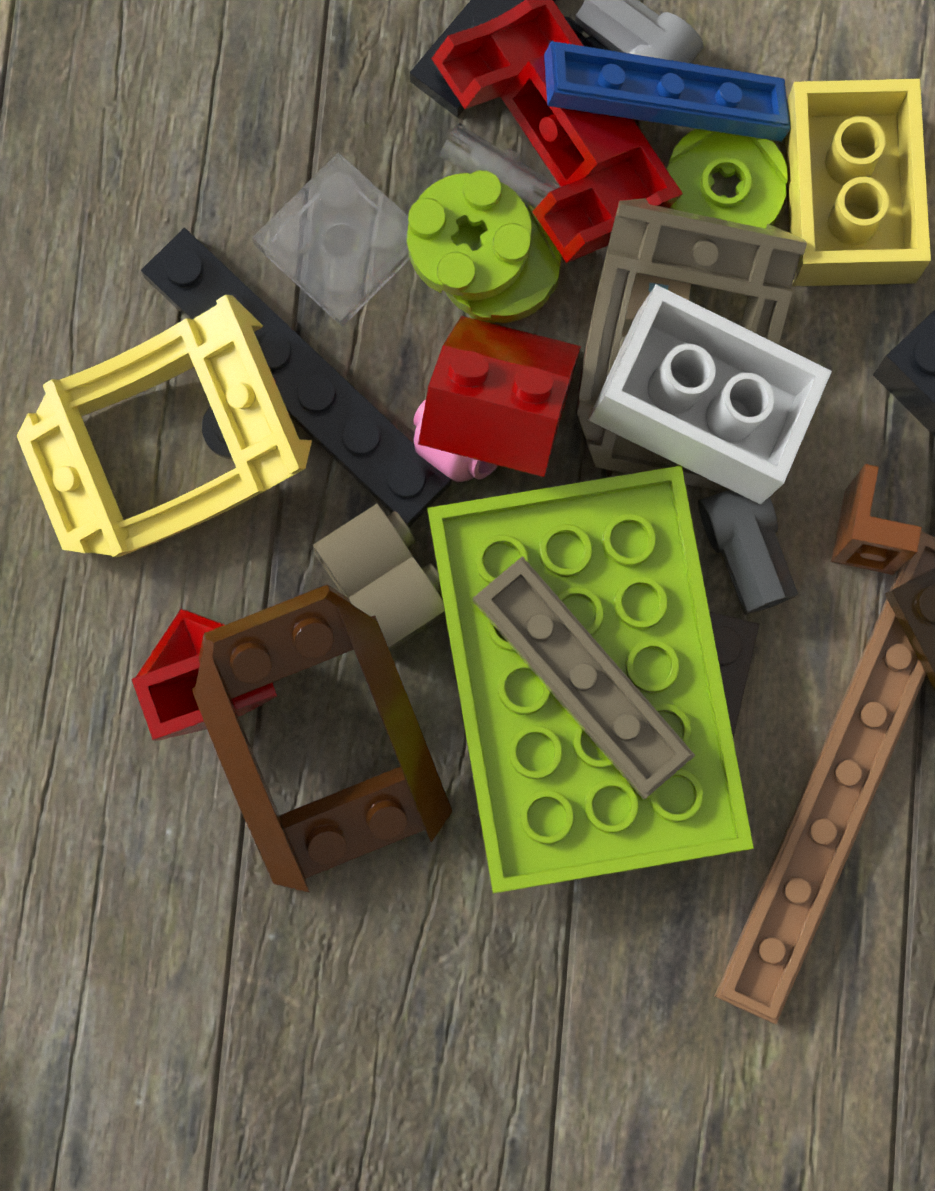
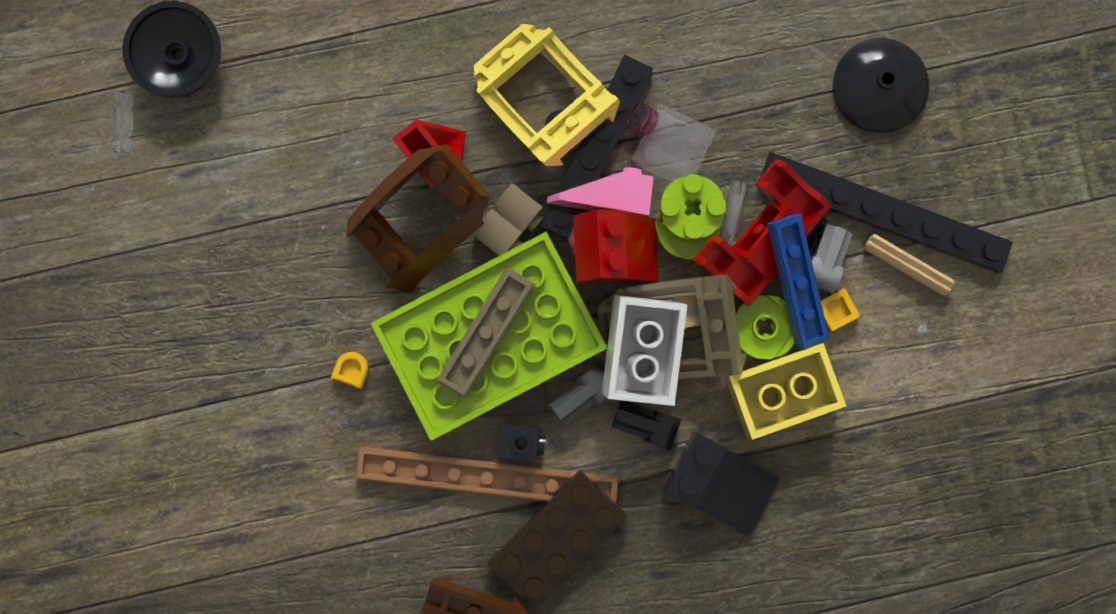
camera: 70 degrees right, 5 degrees up
dark orange panel [831,464,922,575] -> none
none -> yellow tile [331,352,369,389]
none -> black brick [496,423,546,462]
none -> bright pink slope [547,168,653,216]
none -> black piece [611,401,682,450]
none -> clear pink tile [627,104,658,138]
none -> yellow tile [821,288,860,332]

